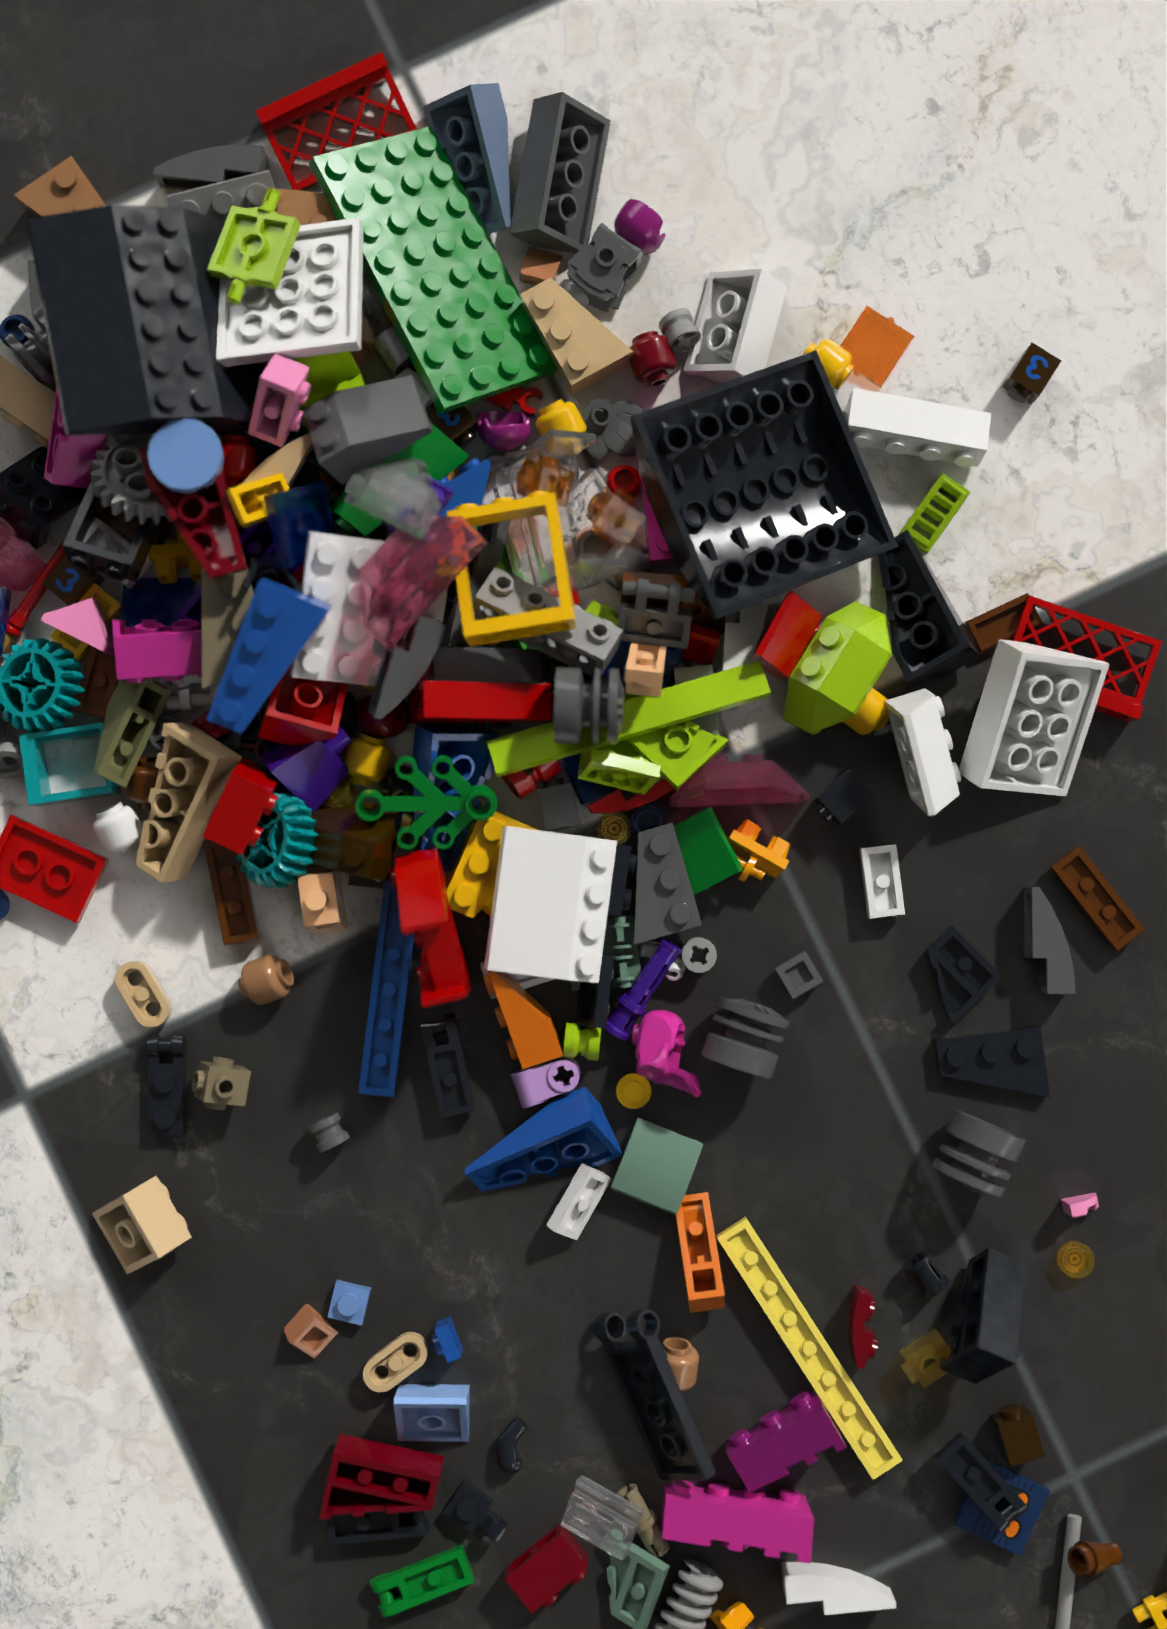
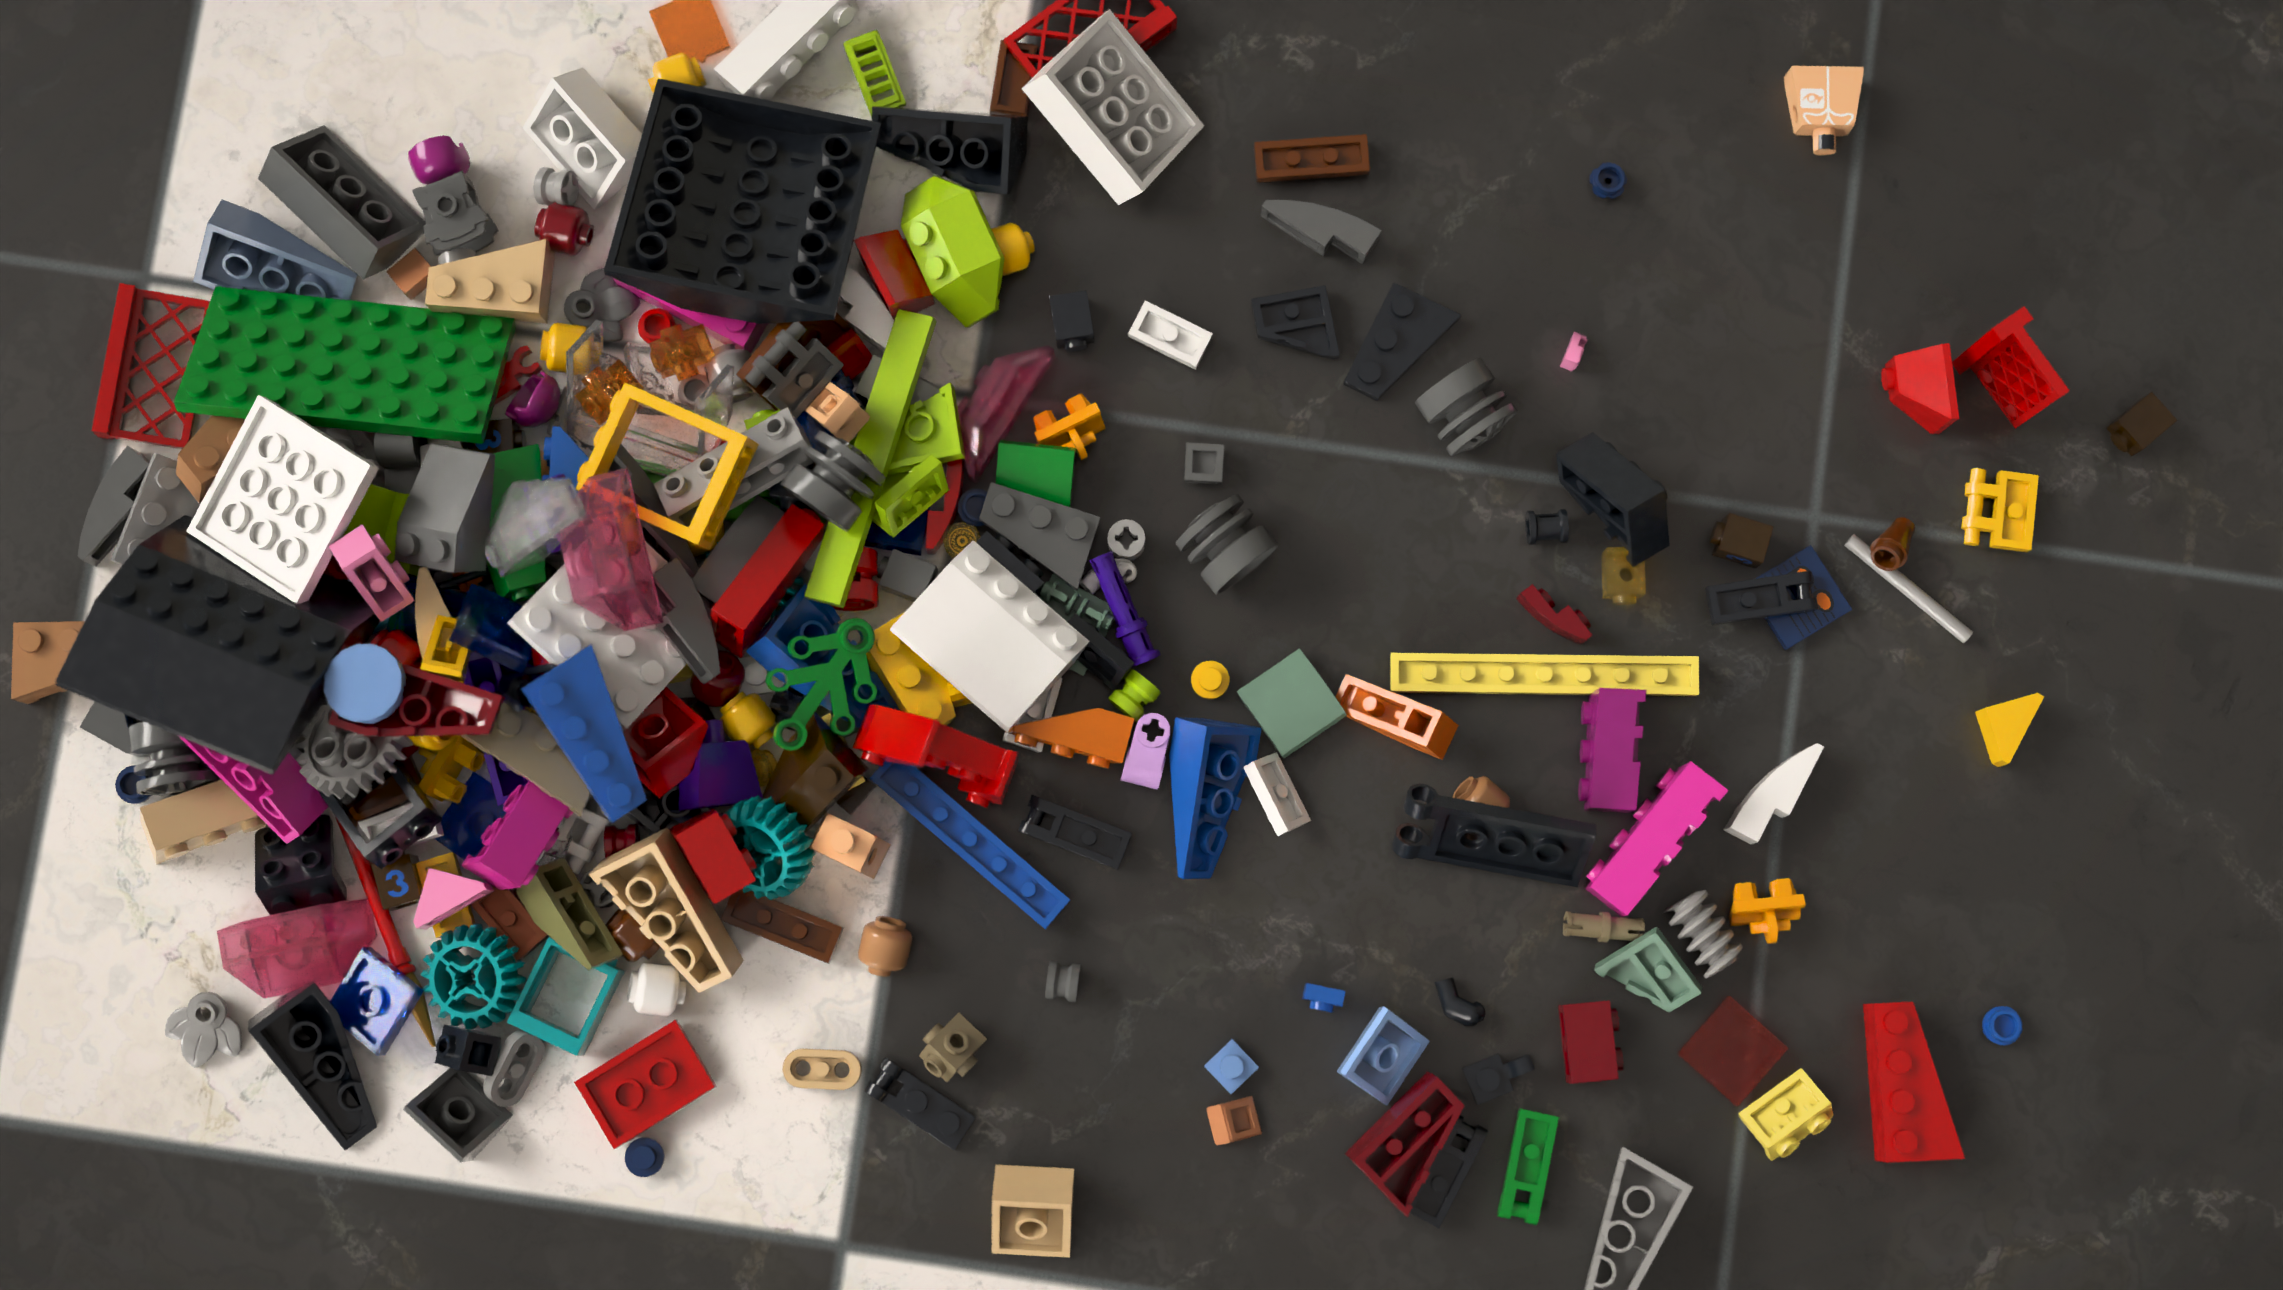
camera: 55 degrees left, 5 degrees down
lime plate [207,188,301,305] -> none
tan plate [363,1332,428,1393] -> none
clear plate [560,1475,644,1561] -> none
dark pink head [632,1010,702,1097] -> none
white slope [885,688,961,816] -> none
clear yellow tile [1057,1241,1095,1279] -> none

